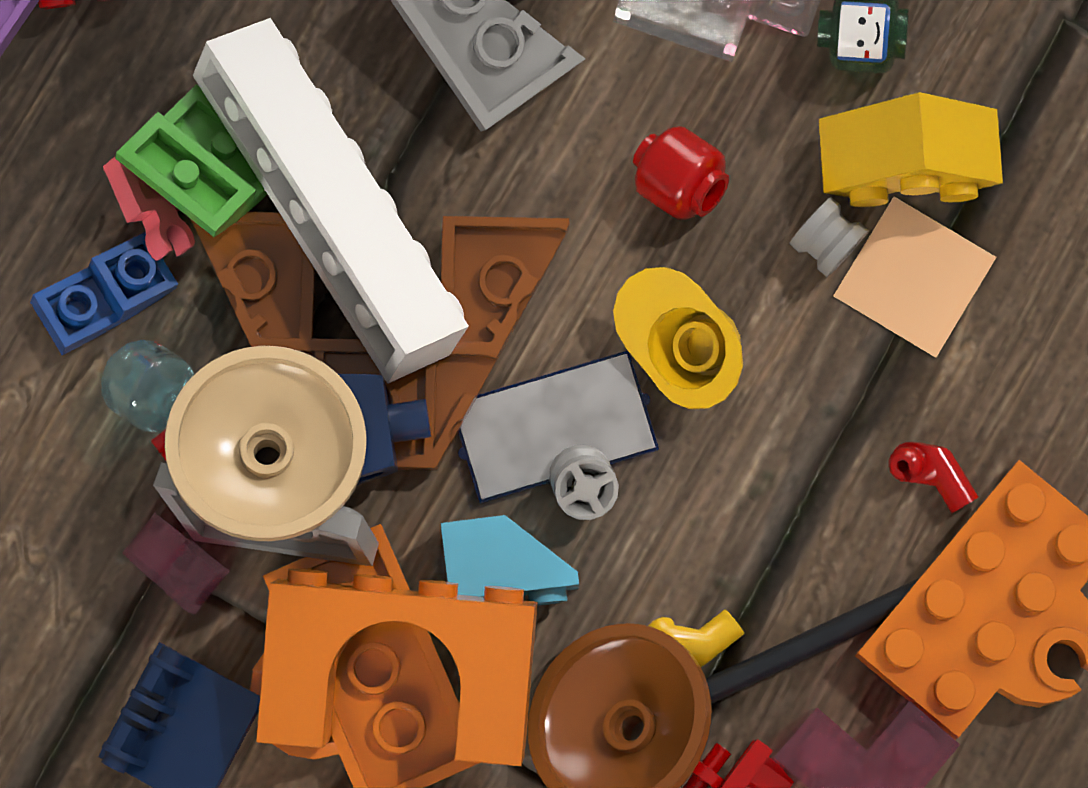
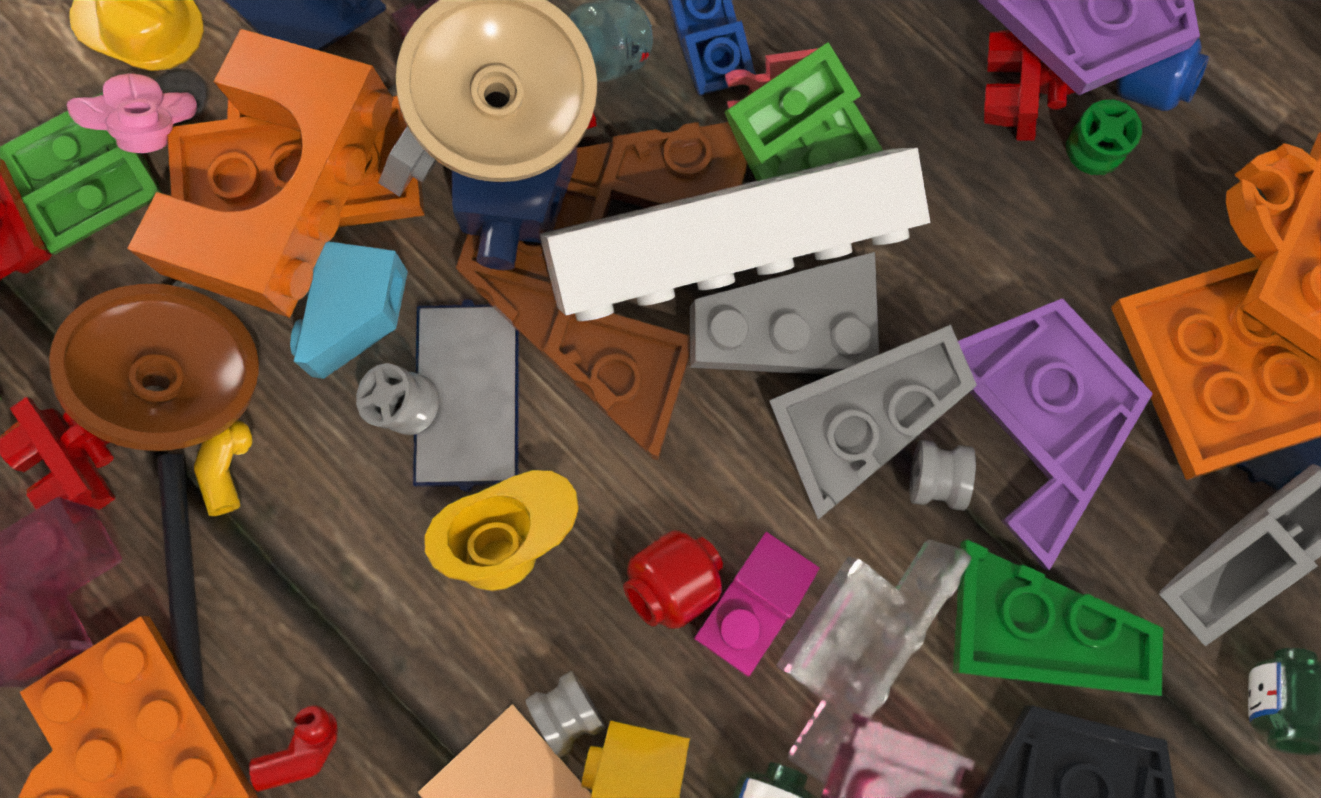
camera: 105 degrees right, 5 degrees down
none -> light grey wing [690,252,879,375]
none -> dark pink slope [694,532,820,677]

